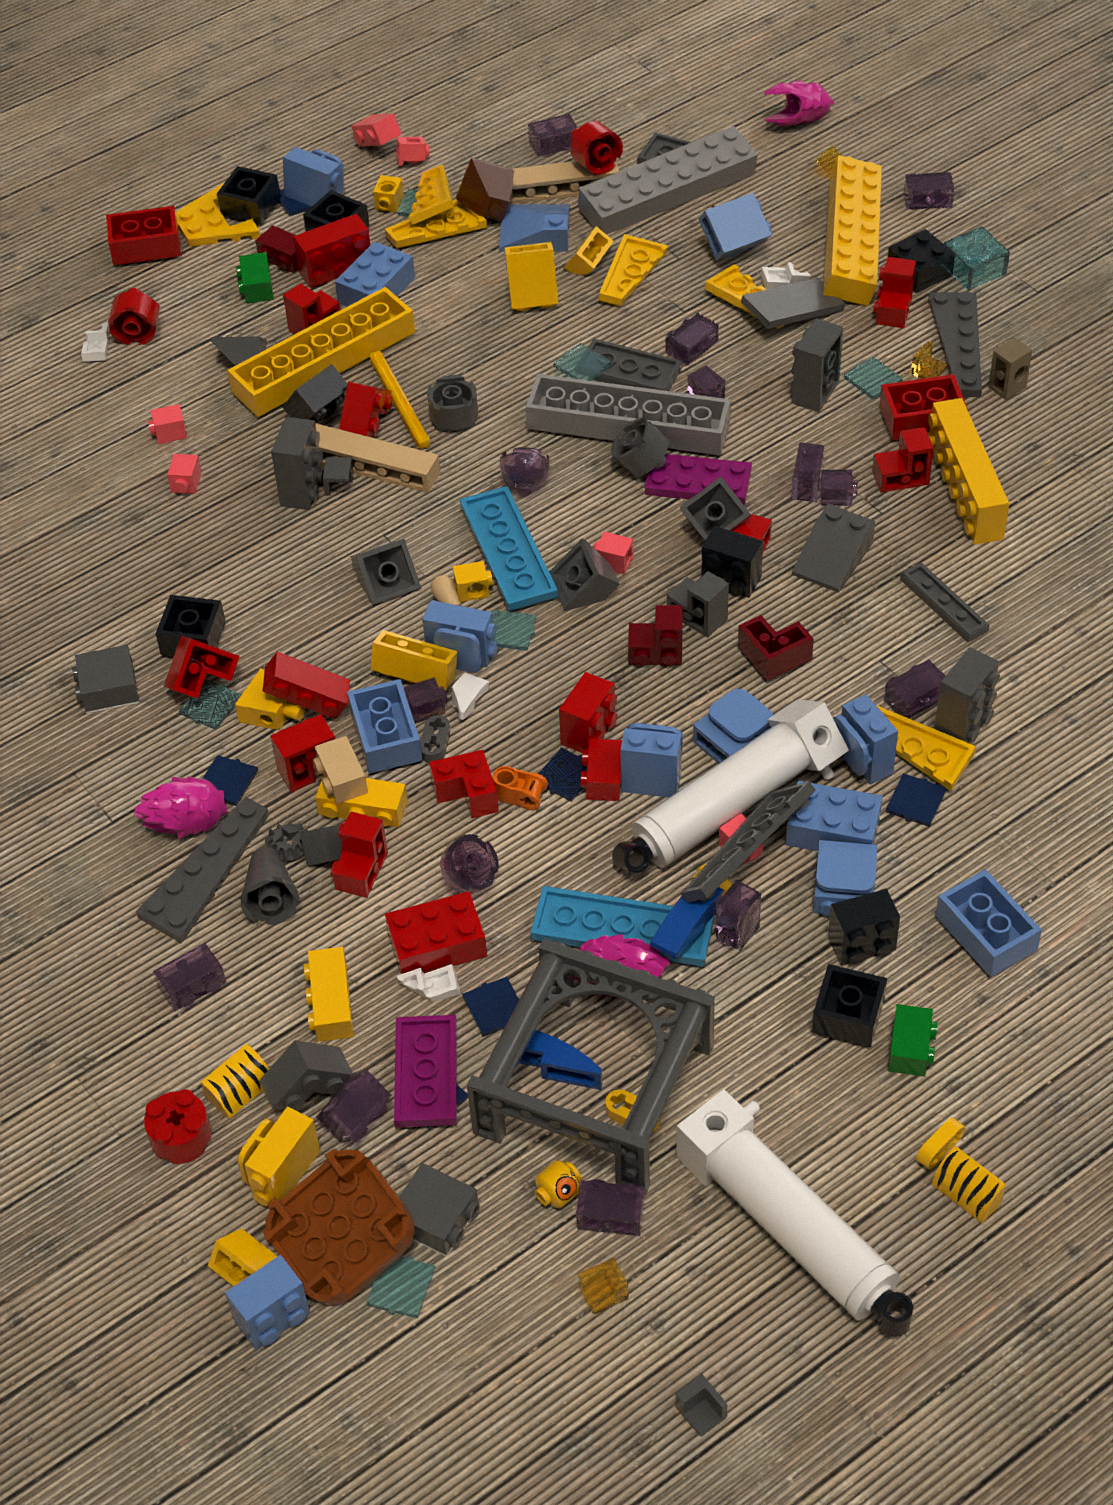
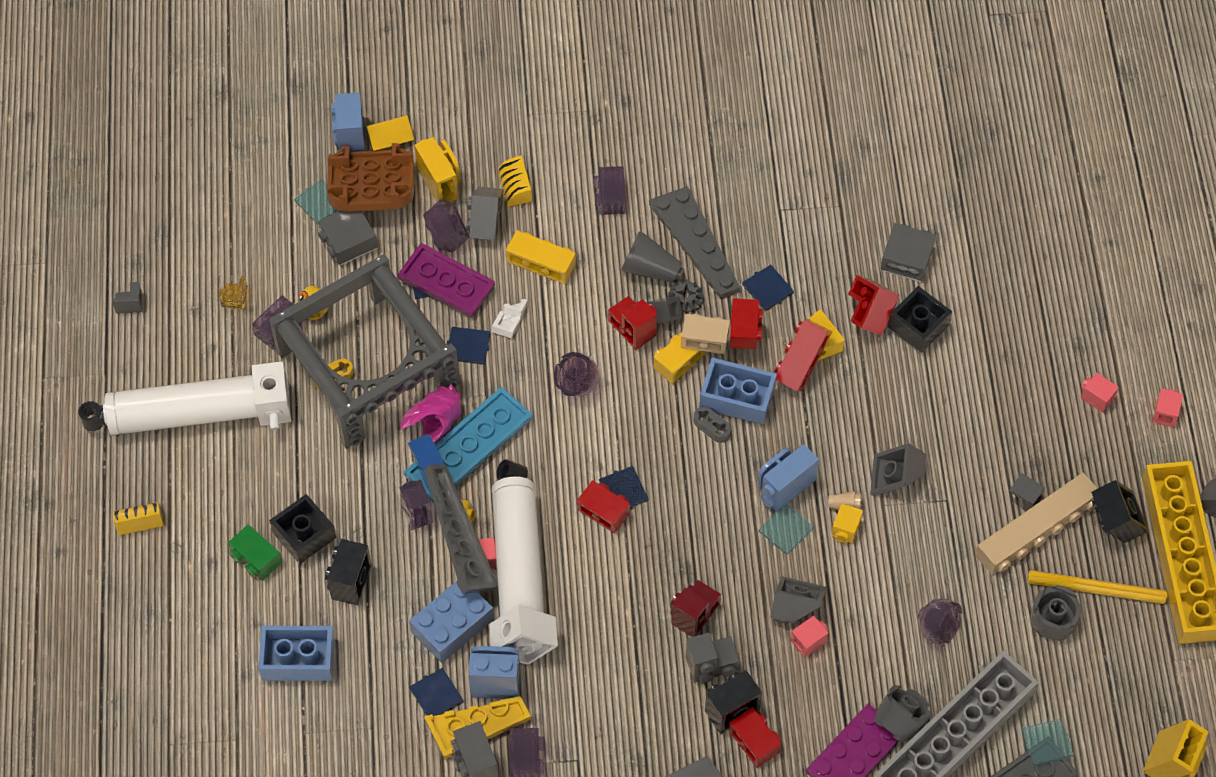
camera: 120 degrees right, 10 degrees up
dark pink head [134,776,227,839] -> none
red brick [144,1089,212,1164] -> none
clear light blue piece [179,679,242,730] -> none
dark grey brick [271,417,324,510] -> none
red brick [339,382,393,438] -> none
yellow brick [371,630,458,691] -> none
red brick [385,891,487,974] -> none
brick [404,678,448,724] -> none
red brick [429,749,499,818] -> none
white slope [451,673,489,720] -> none
dark azure plate [459,486,558,611] -> none
orange piece [493,766,548,810] -> none
blue slope [519,1030,602,1090] -> none
red brick [559,672,618,753] -> none
medium blue brick [620,723,683,797] -> none
dark grey slope [679,476,751,542] -> none
medium blue brick [693,689,774,764] -> none
dark red brick [738,615,814,681] -> none
medium blue brick [813,840,877,916] -> none
yellow beam [916,1117,966,1170] -> none

